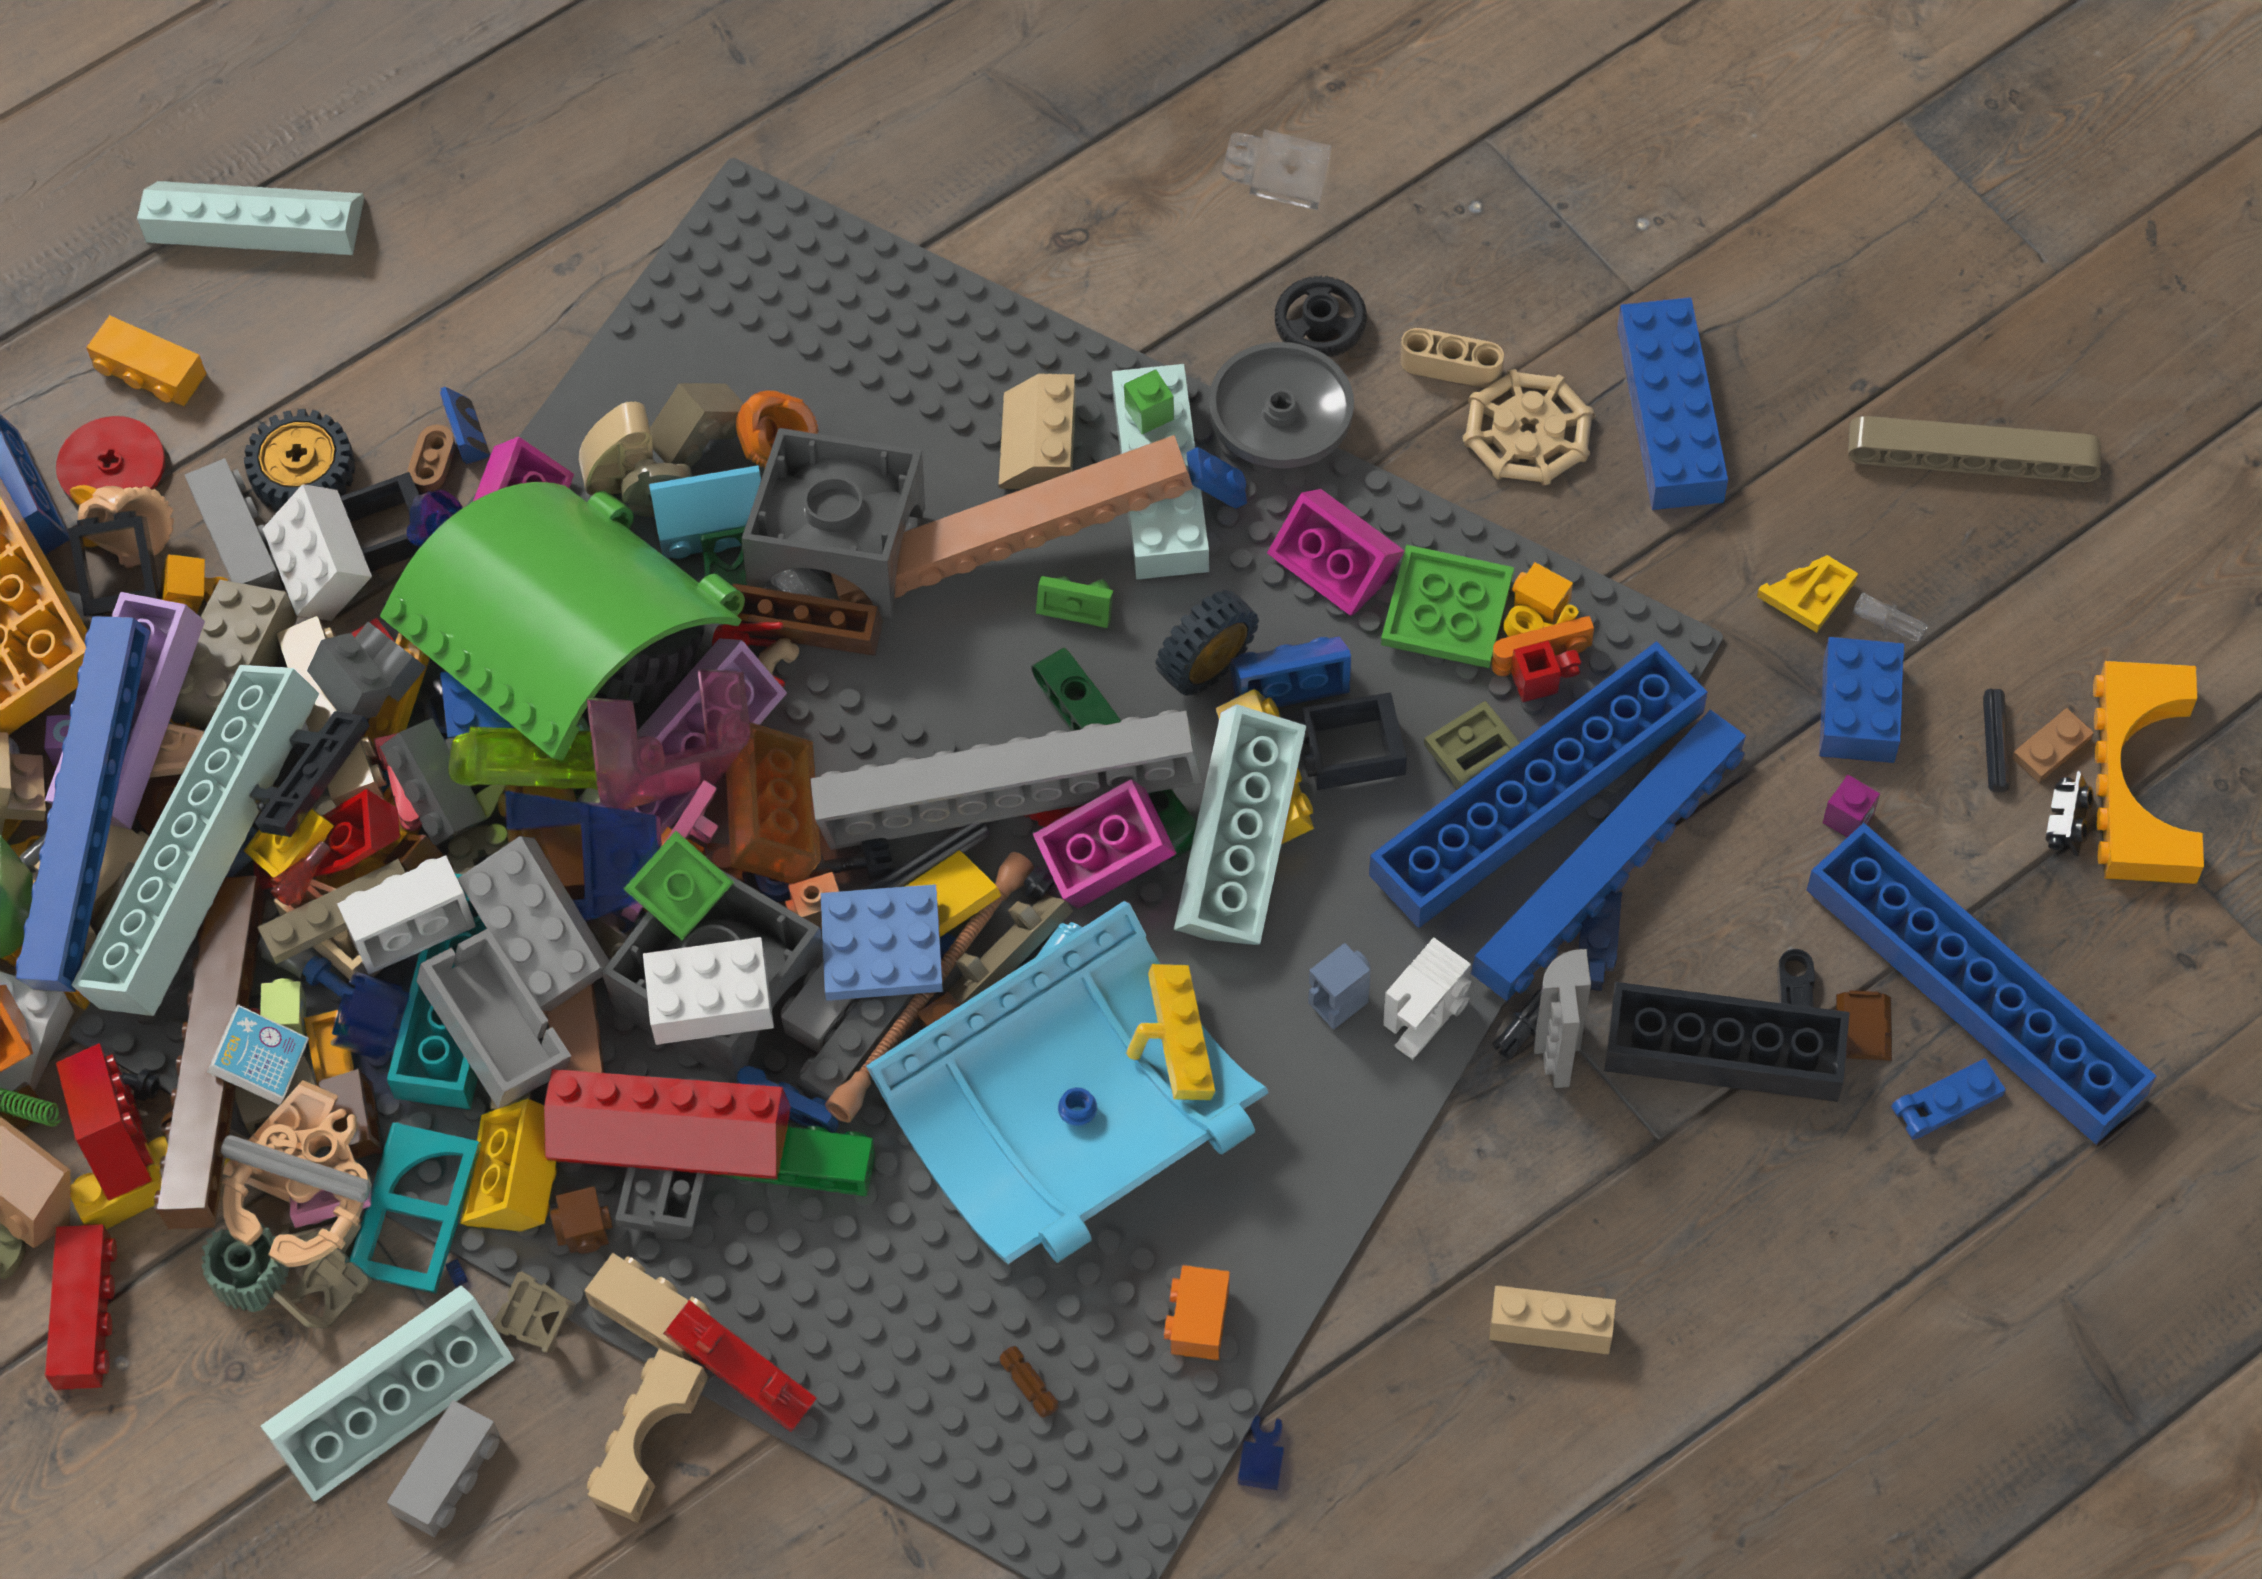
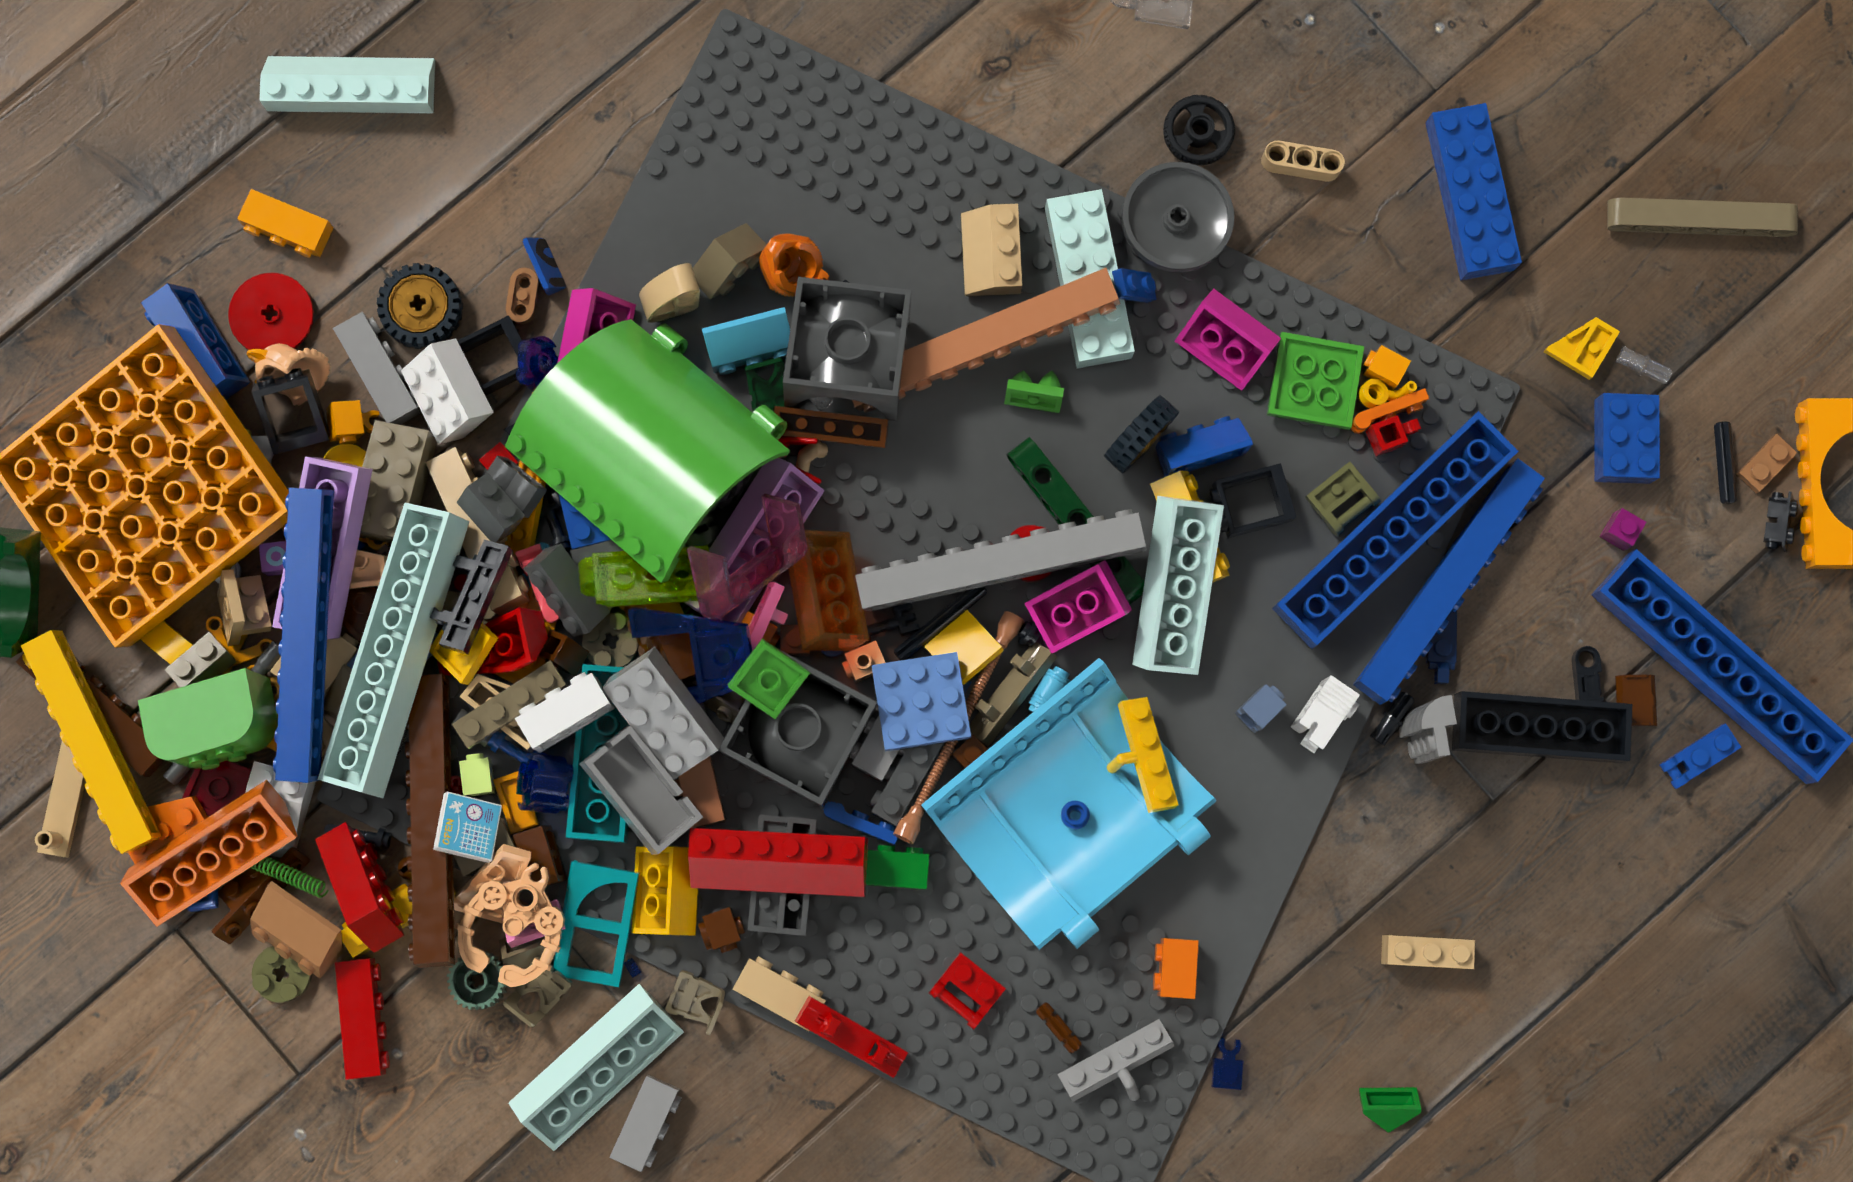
camera: 15 degrees left, 20 degrees up
light grey axle [221,1135,371,1202] -> none
clear red cone [270,841,331,906] -> none
tan arch [587,1349,709,1523] -> none
dark tan plate [621,459,692,517] -> none
white brick [643,937,774,1045] -> none
bright green brick [1124,369,1174,434] -> none
tan plate [1462,369,1595,486] -> none
none -> red plate [929,952,1006,1030]
none -> light grey plate [1058,1019,1174,1102]
none -> green slope [1359,1087,1421,1133]

